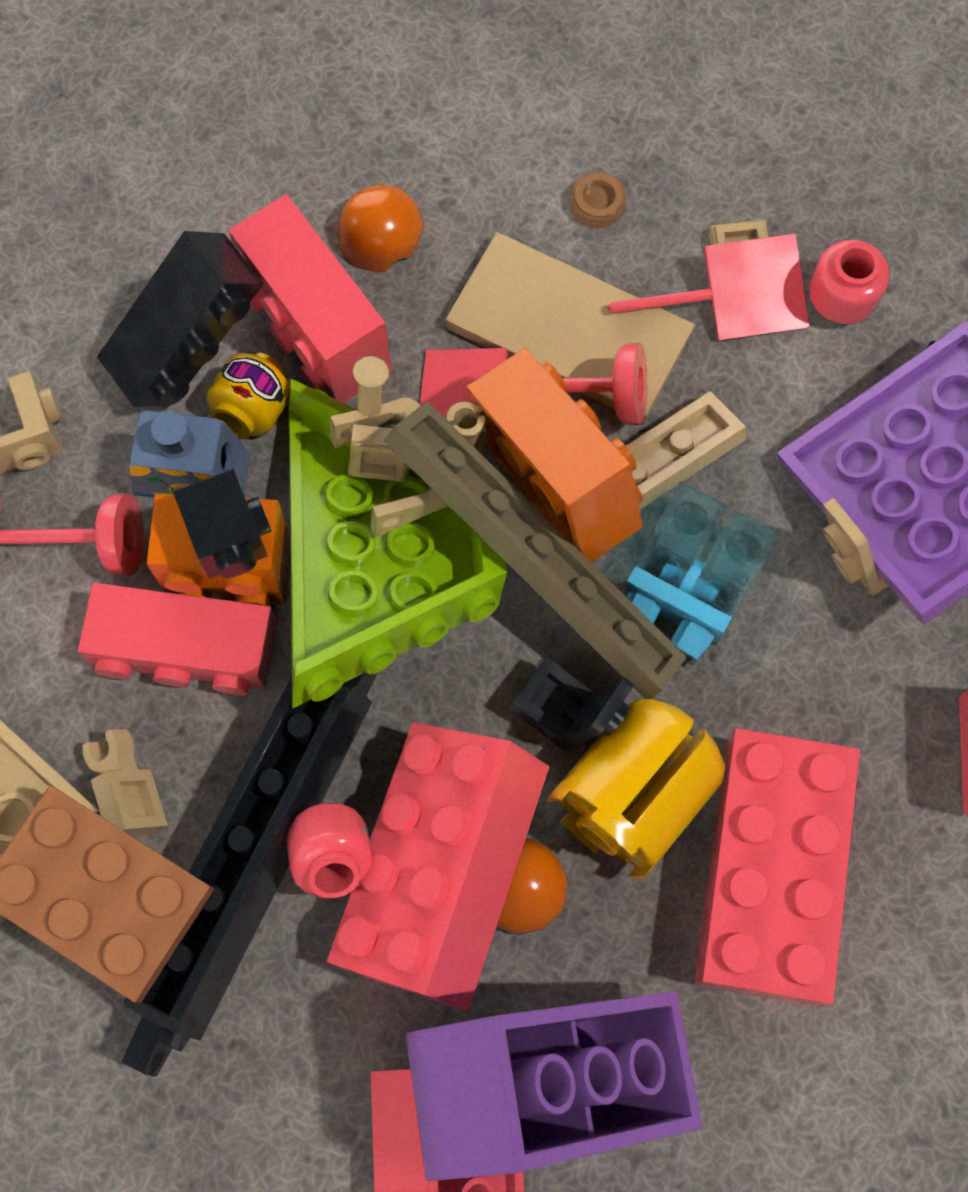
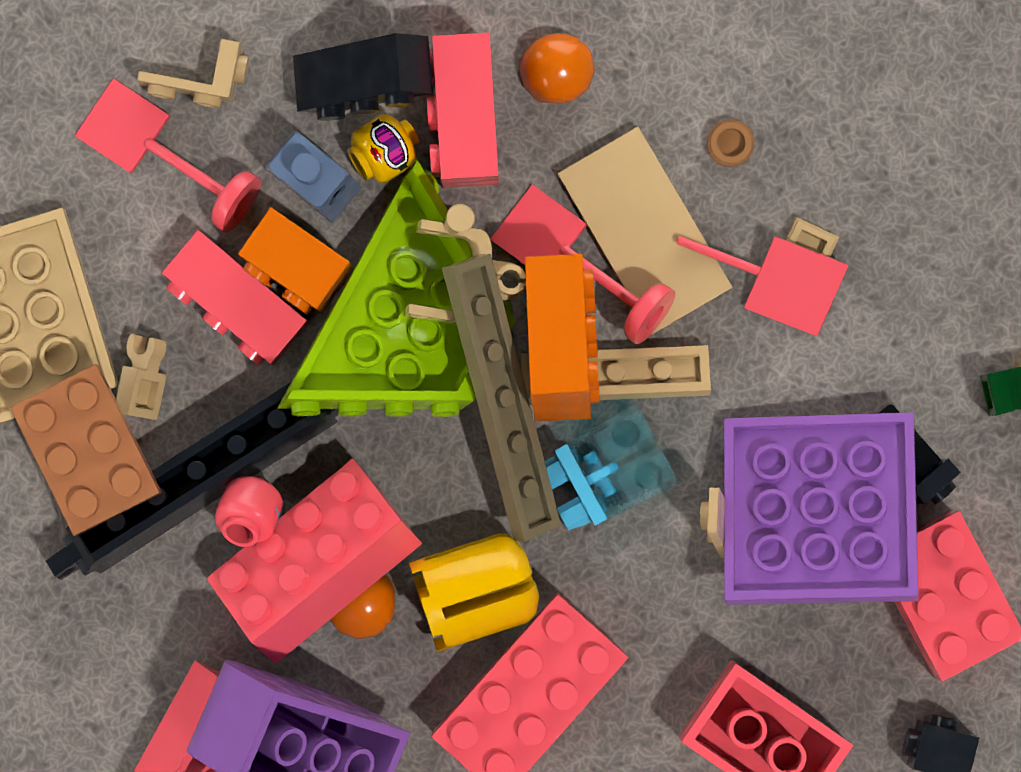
camera: 30 degrees right, 15 degrees up
black brick [173,469,272,579] -> none
tan tile [348,424,408,482] -> none
black bracket [506,656,634,750] -> none
coral head [809,239,890,324] -> none

